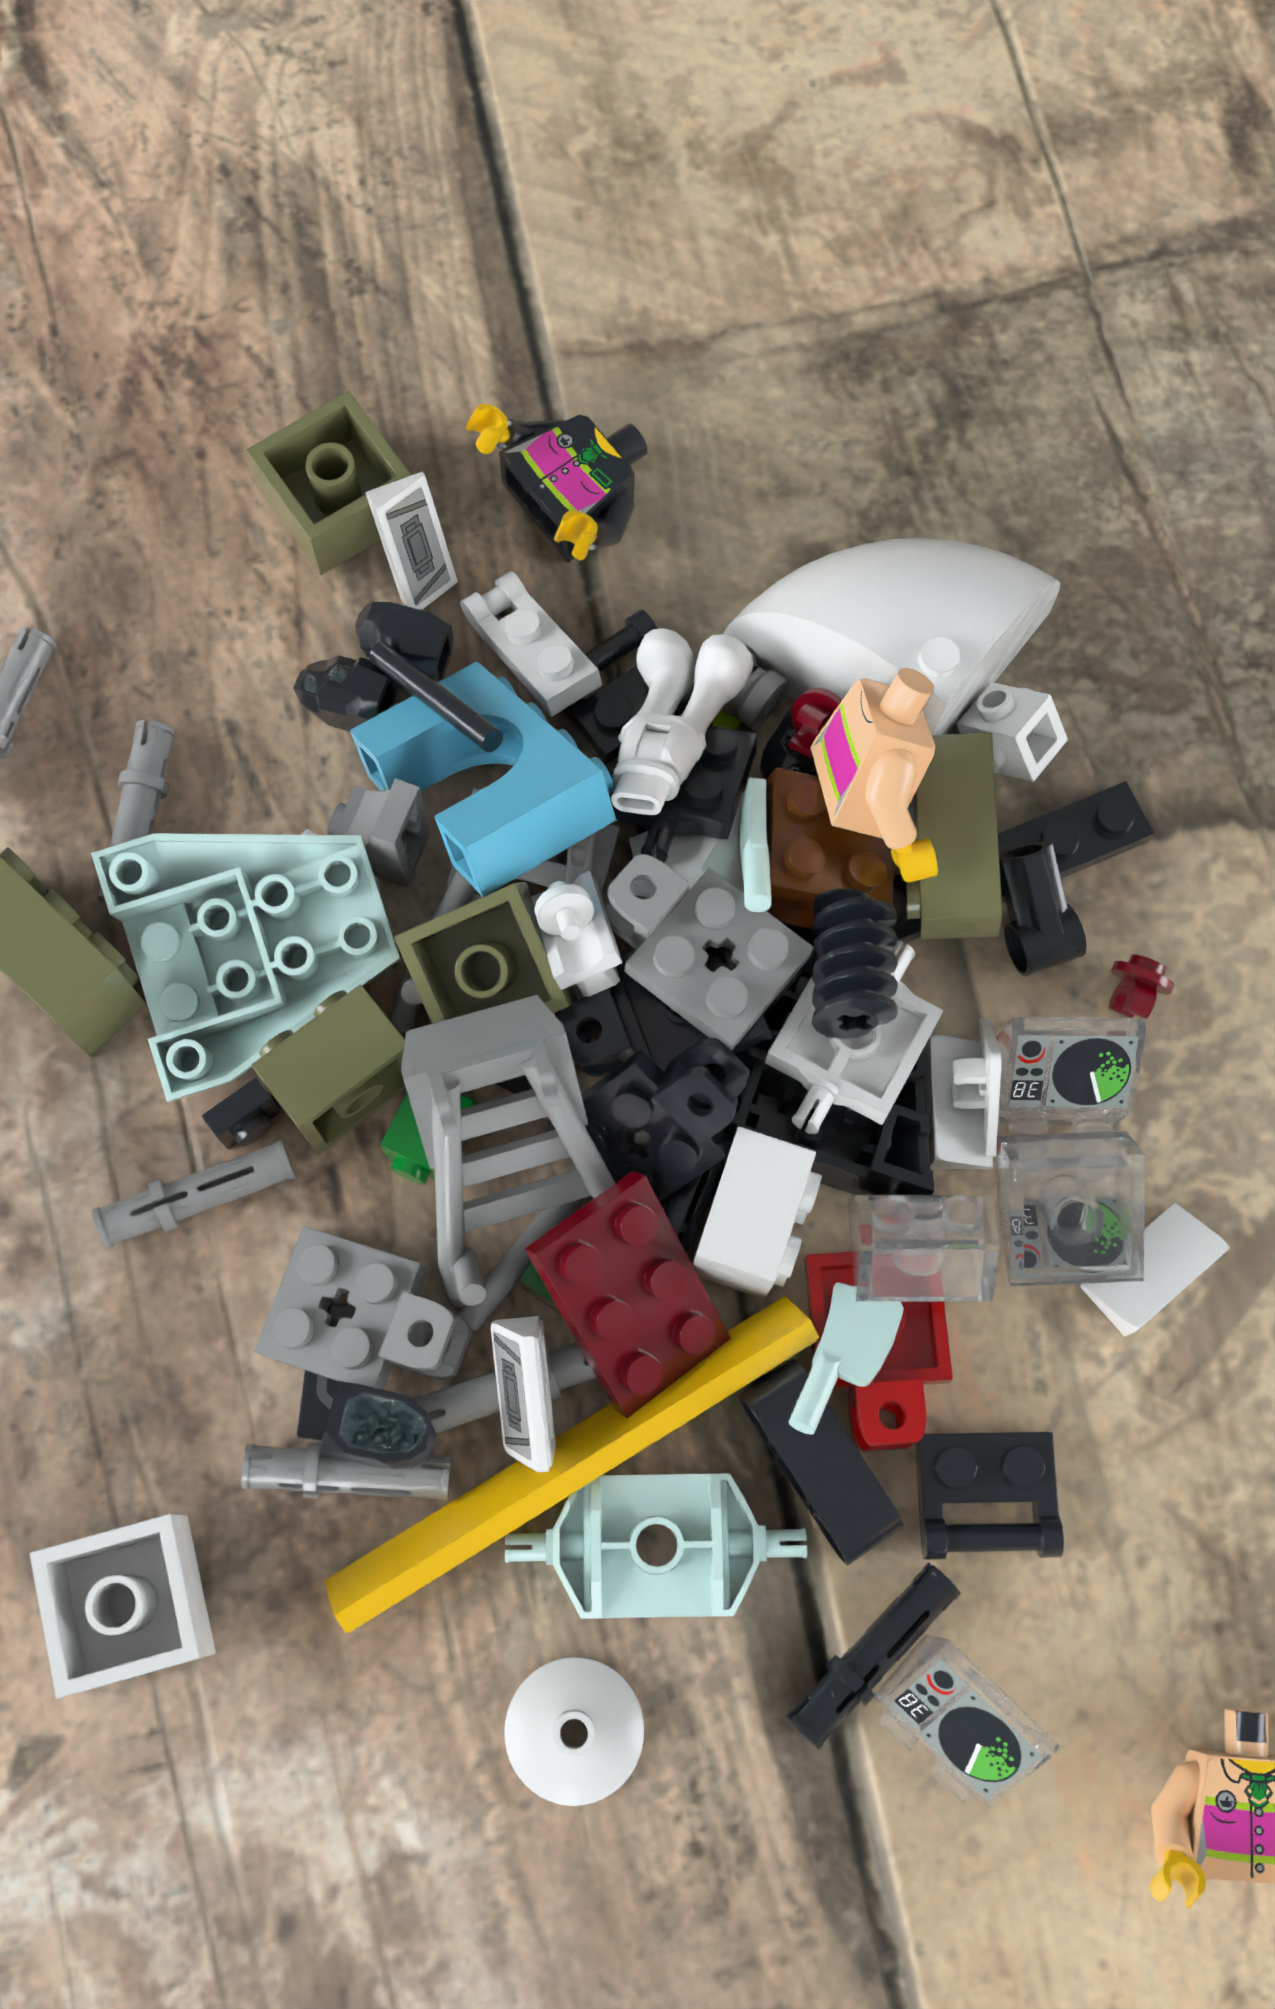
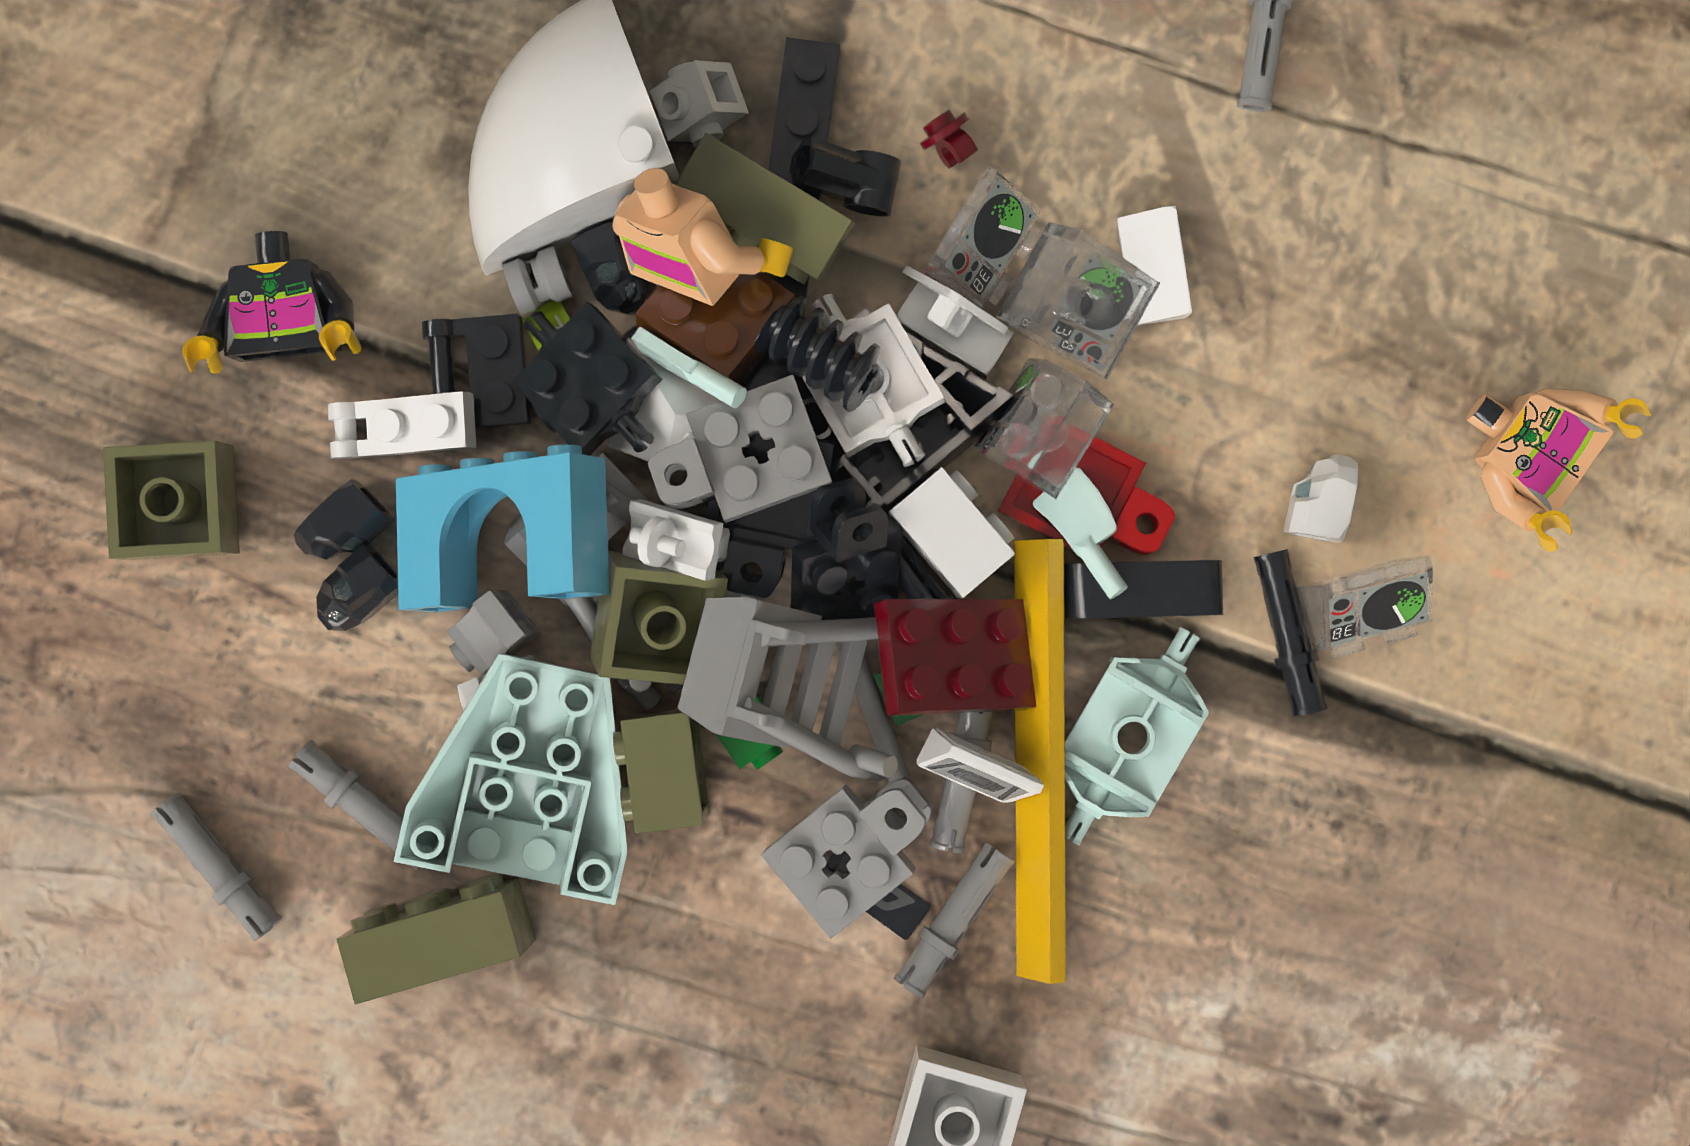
camera: 55 degrees left, 15 degrees up
light grey pin [92,1140,296,1249] -> none
black plate [201,1077,281,1150] -> none
rock [319,1381,437,1469] -> none
slope [365,471,458,610] -> none
black bar [369,642,503,752] -> none
white dish [505,1657,644,1806] -> none
white piece [611,628,753,815] -> none
dark red plate [788,688,842,758] -> none
black plate [915,1432,1064,1560] -> none
none -> white rock [1284,454,1359,543]

